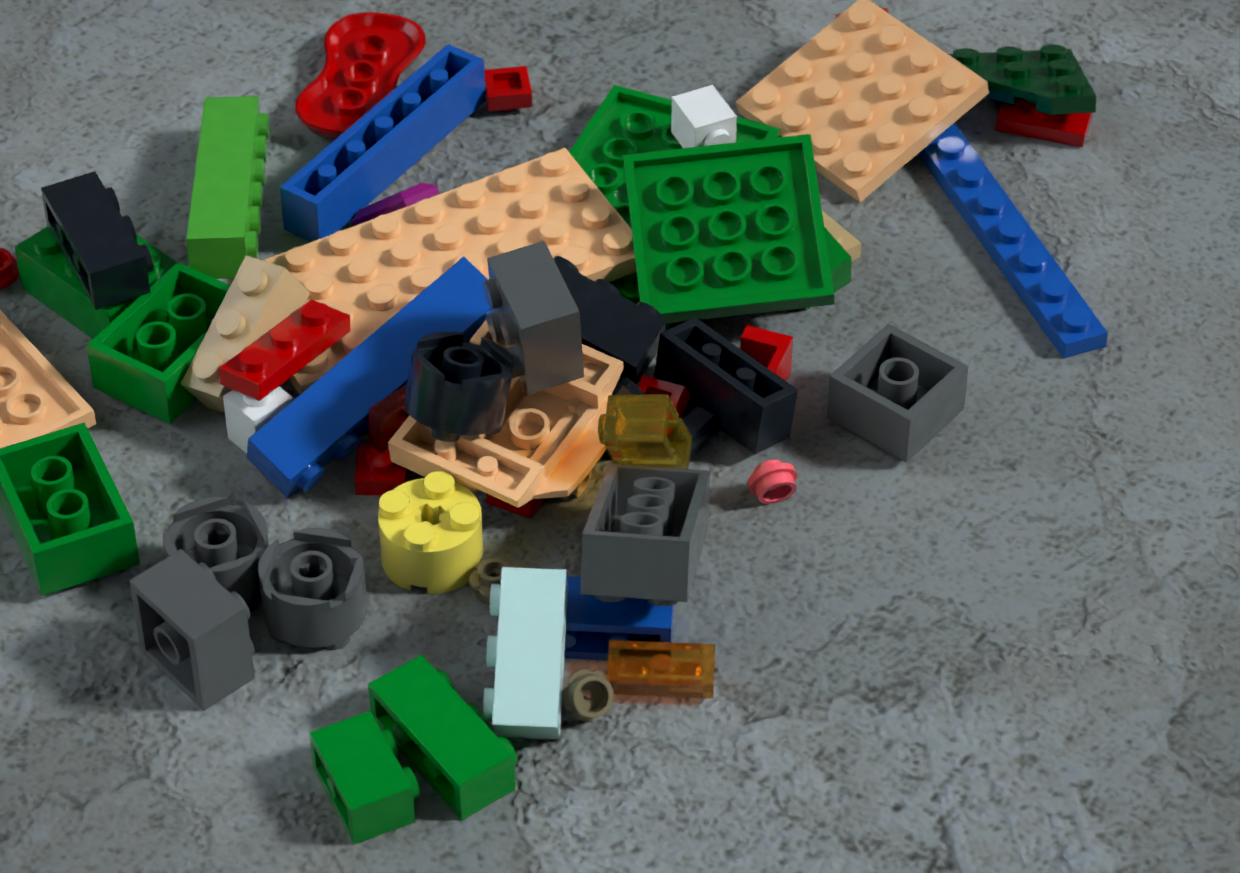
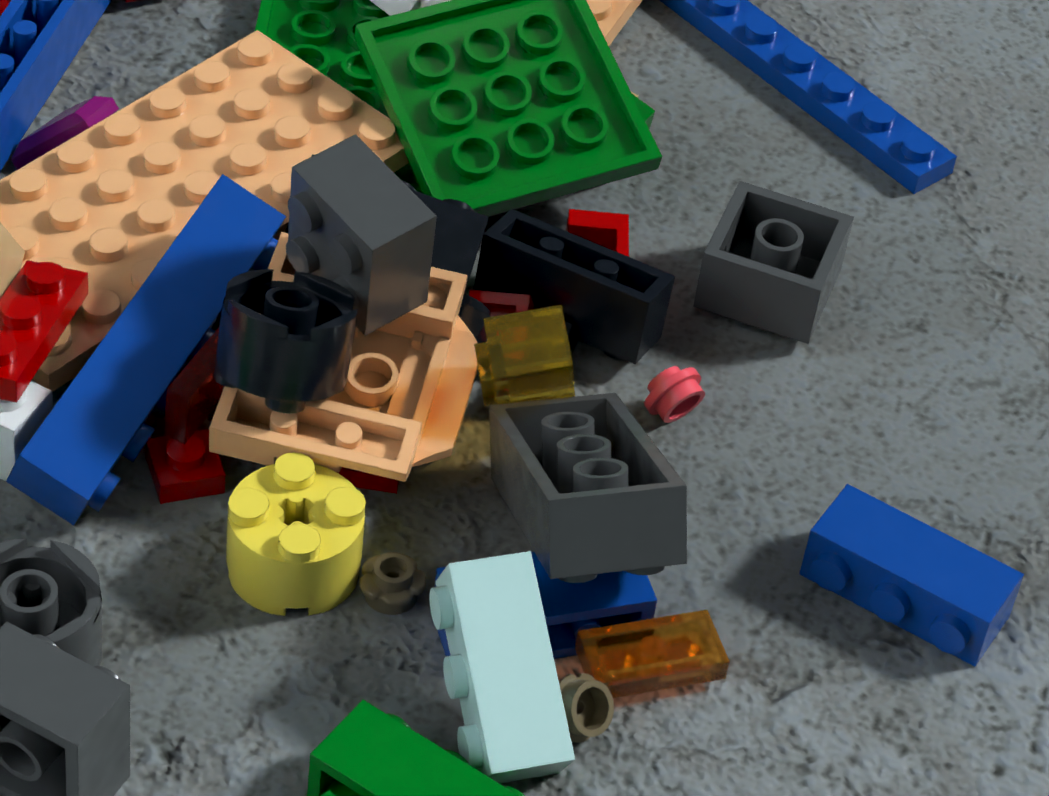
camera: 25 degrees left, 0 degrees up
dark grey brick [258,528,367,650] -> none
none -> blue brick [799,484,1024,667]

